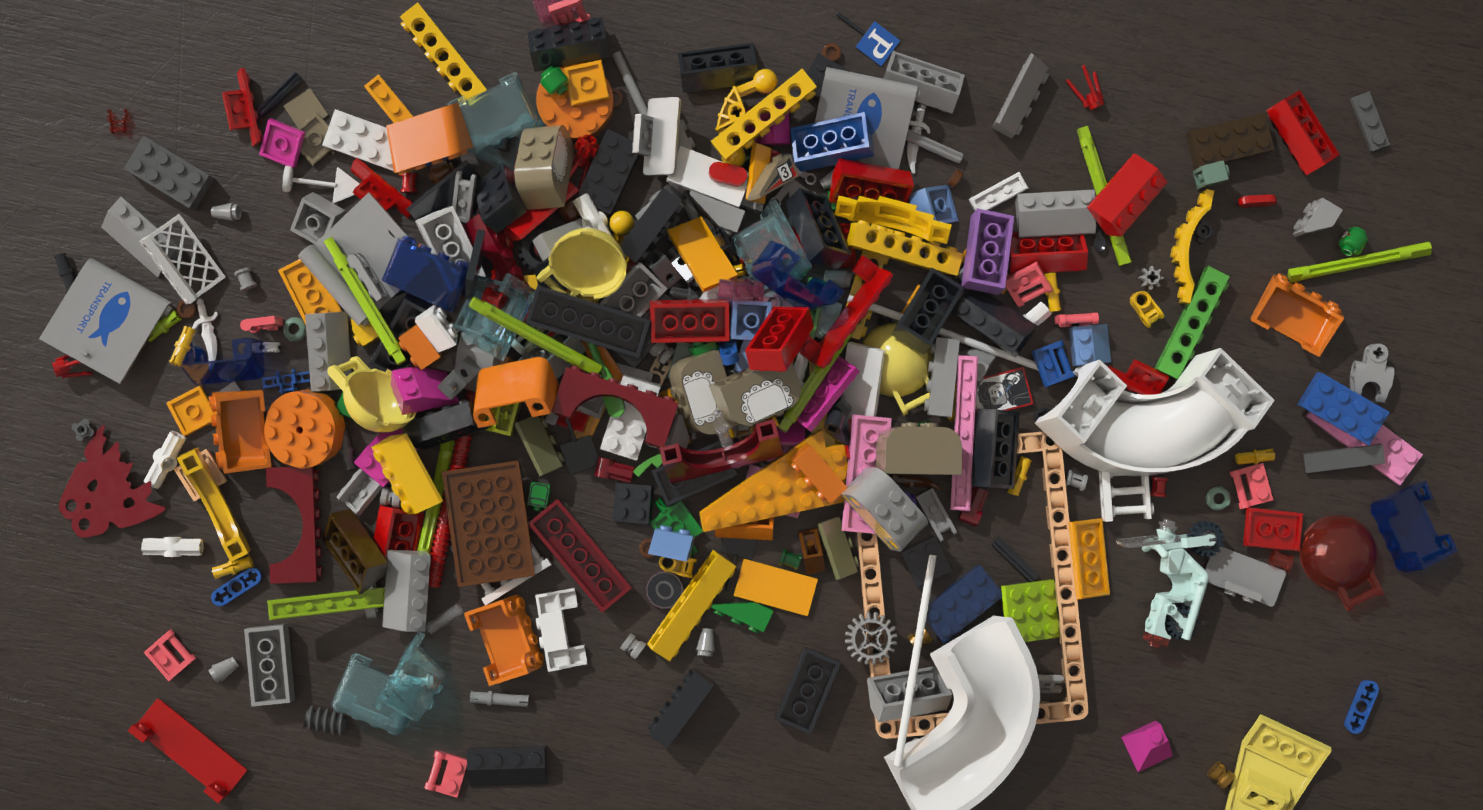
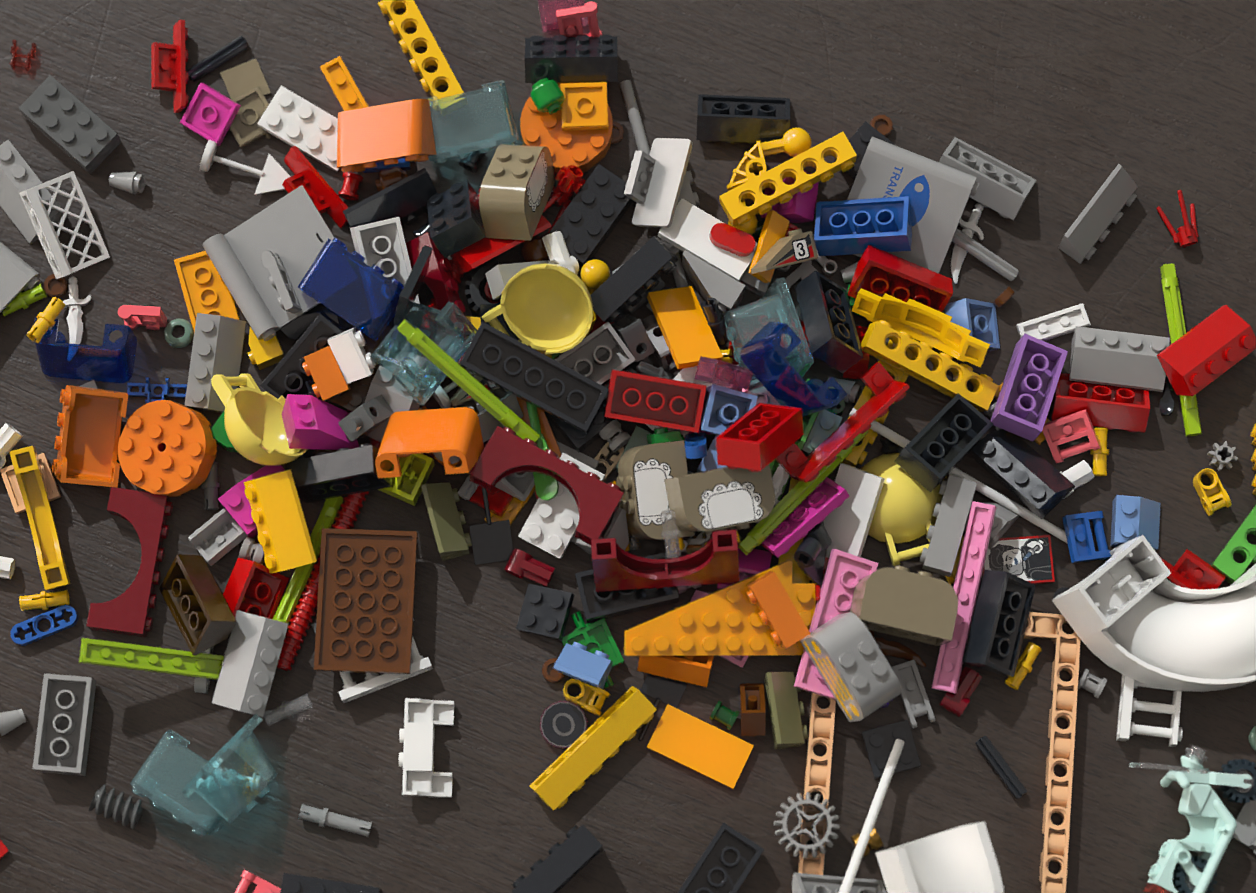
camera: 10 degrees right, 10 degrees down
light orange tile [166,385,214,437] -> none
light grey bush [234,267,257,291] -> none
white bush [262,342,280,353] -> none
light grey slope [290,192,345,244] -> none
lime piece [324,237,407,365] -> none
light grey hinge [452,171,477,223] -> none
orange windscreen [464,595,544,686] -> none
red bush [481,287,507,310] -> none
green brick [527,482,552,511] -> none
dark red brick [528,498,633,613] -> none
light grey wheel [620,633,646,659] -> none
bright green slope [633,454,663,477] -> none
light grey cone [696,628,715,657] -> none
green slope [711,602,773,633] -> none
blue piece [836,12,900,66] -> none
dark blue brick [918,564,1002,643] -> none
lime plate [1001,579,1060,642] -> none
coral plate [1054,312,1099,327] -> none
light orange tile [1068,518,1110,599] -> none
red bush [1150,477,1168,497] -> none

